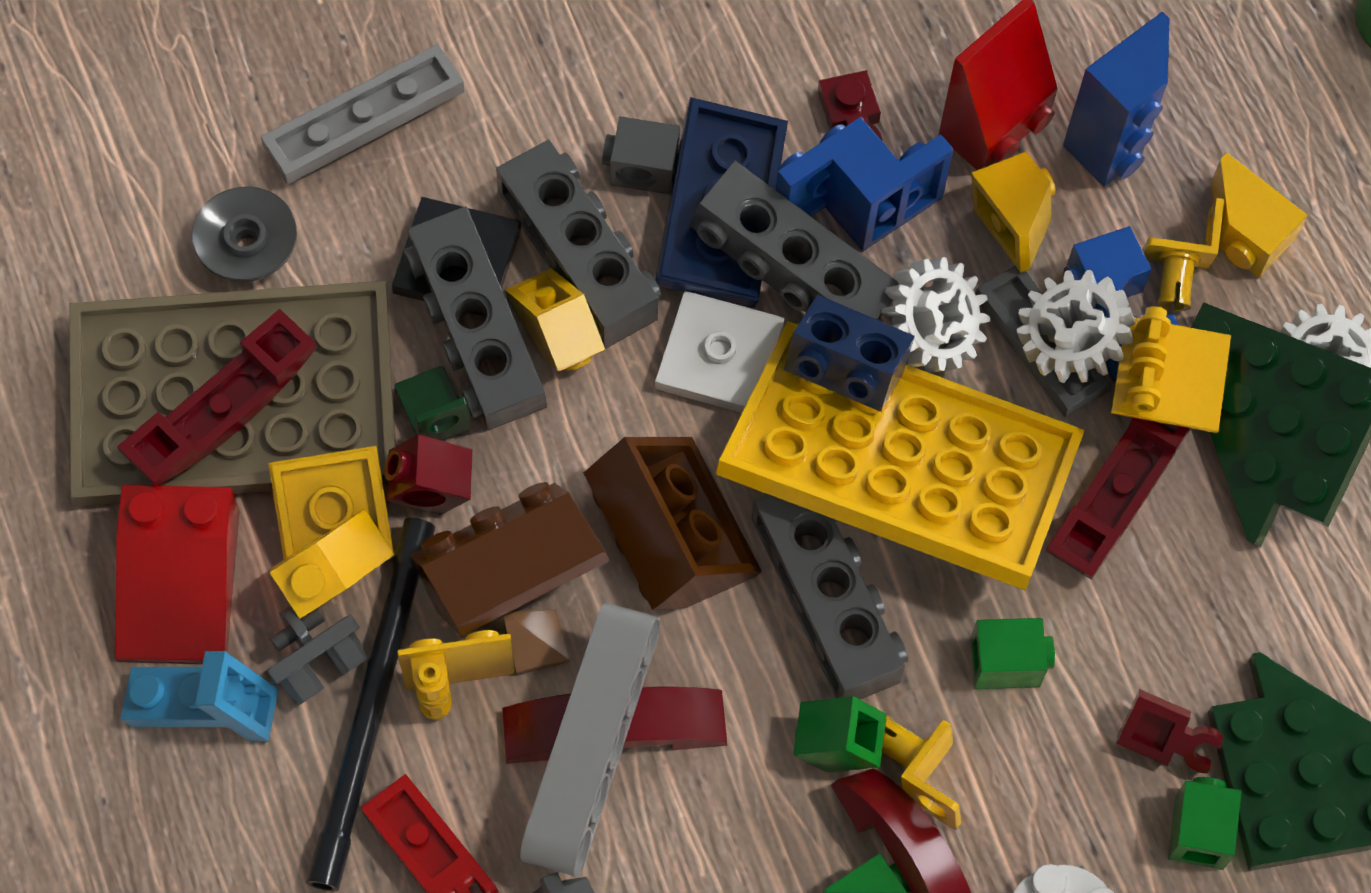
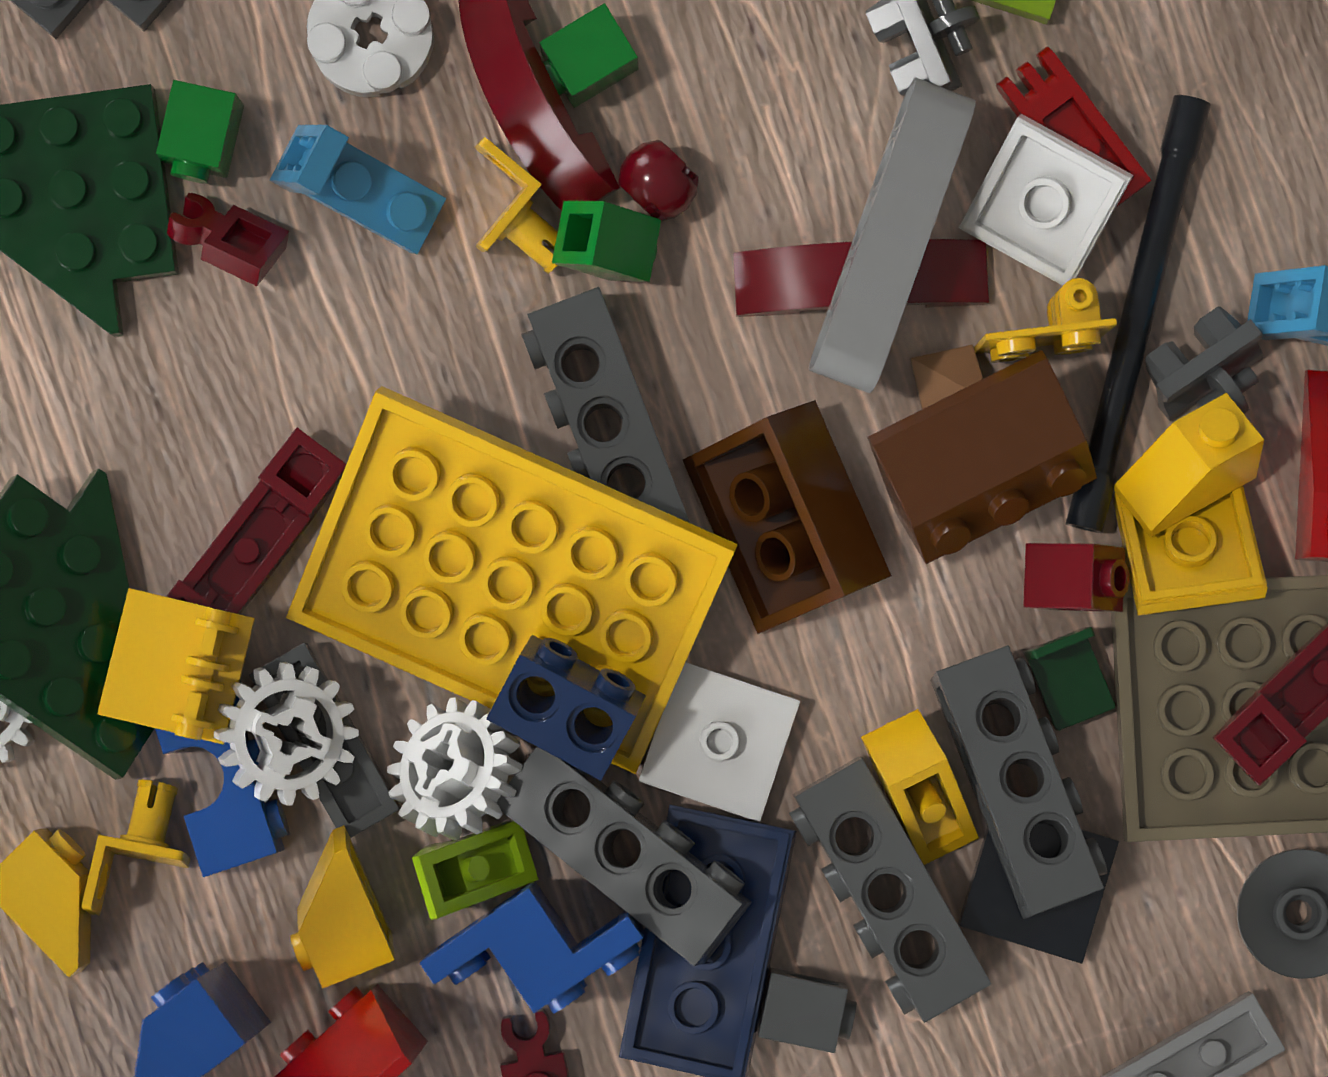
camera: 170 degrees left, 20 degrees up
green brick [970,618,1055,689] -> none
none -> dark azure bracket [269,125,447,254]
none -> lime slope [412,820,539,920]
none -> dark red piece [618,140,699,221]
none -> white plate [959,114,1134,286]

